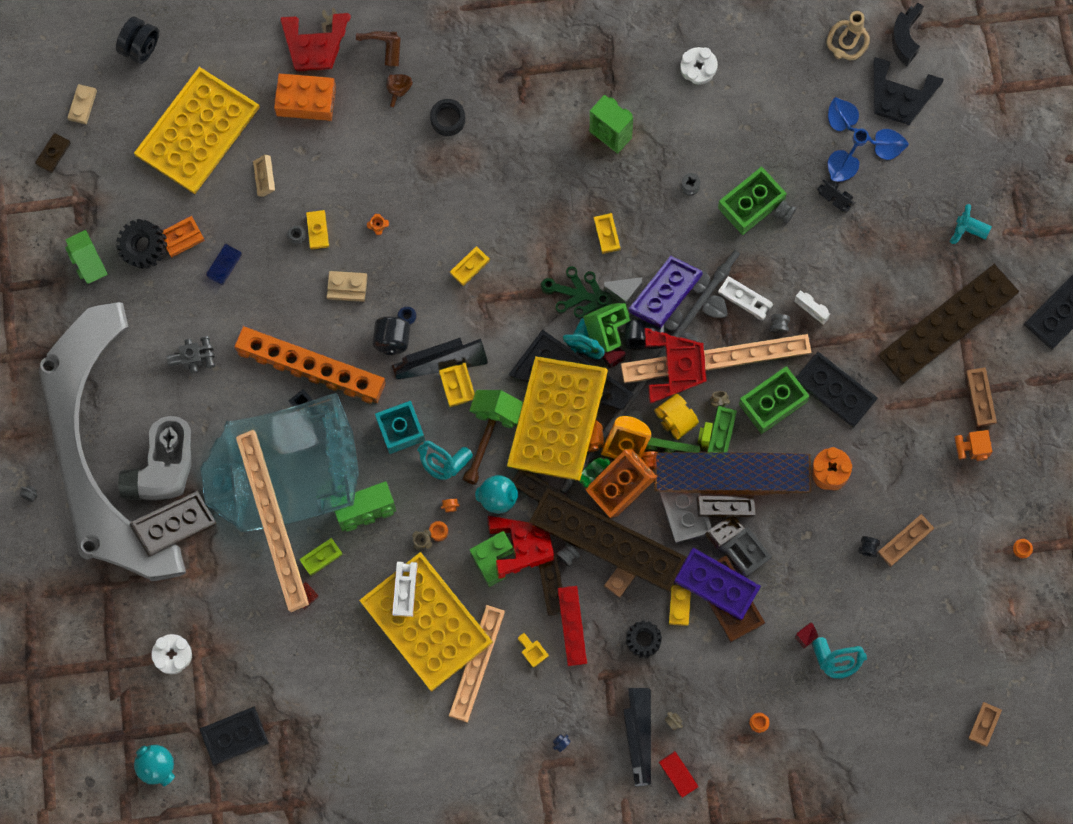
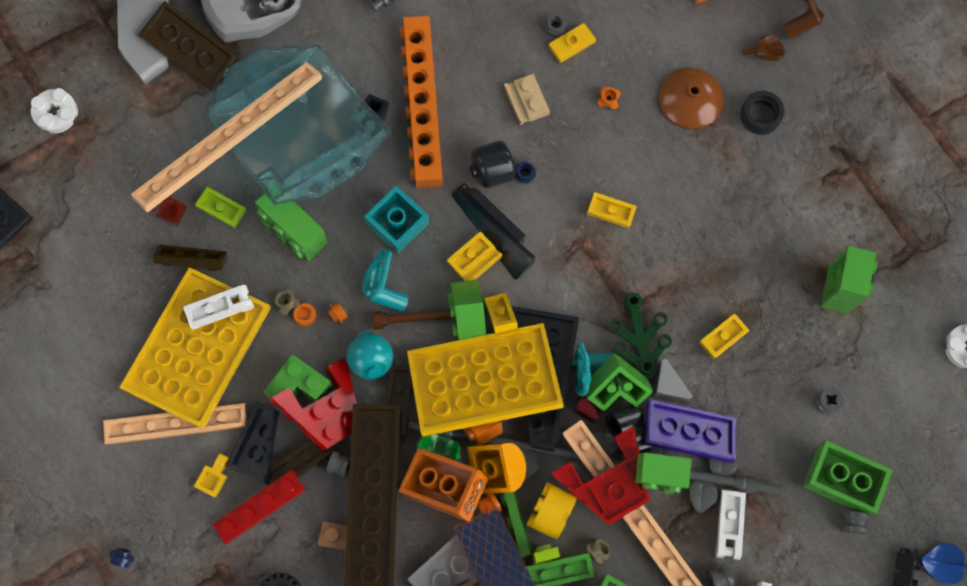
camera: 55 degrees right, 0 degrees up
none -> dark brown plate [153,244,227,271]
none -> black wing [226,402,279,484]
none -> yellow plate [484,293,518,334]
none -> bright green brick [635,453,691,494]
none -> dark orange dish [659,68,724,129]

